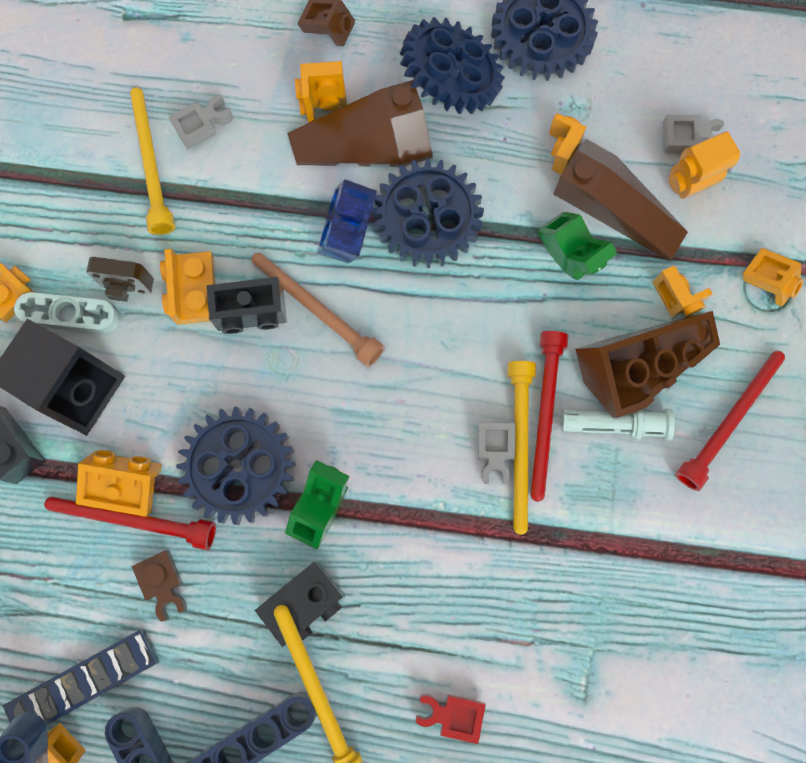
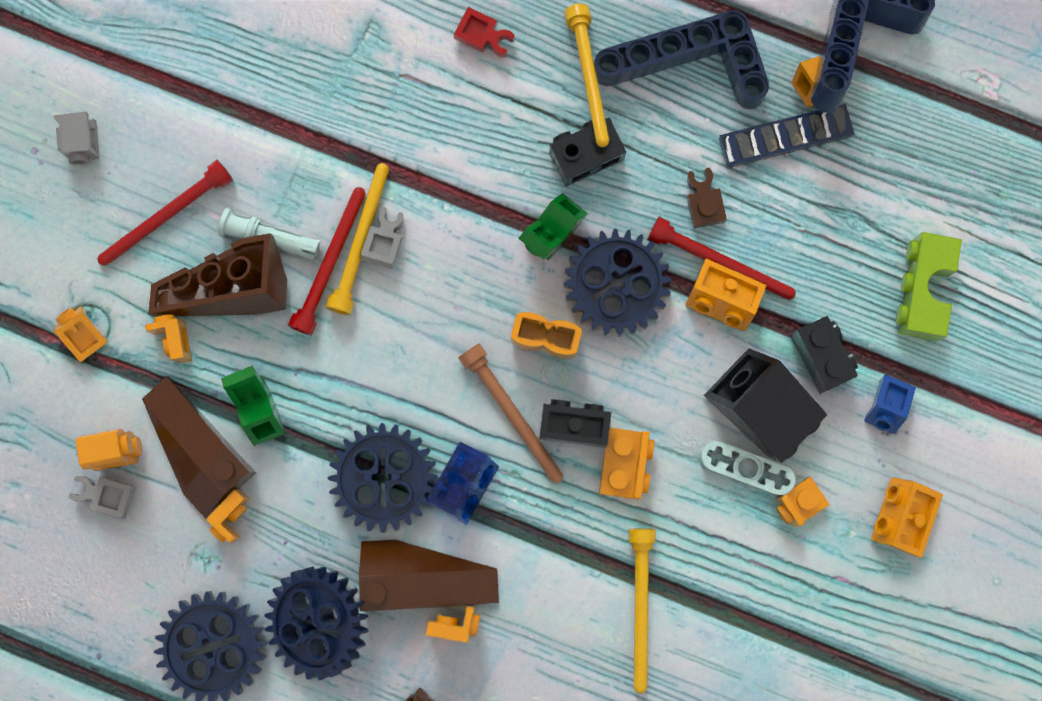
camera: 165 degrees left, 5 degrees up
dark brown piece [86,257,154,302] -> none
light grey plate [168,95,233,149] -> none
none -> light orange brick [511,312,582,359]

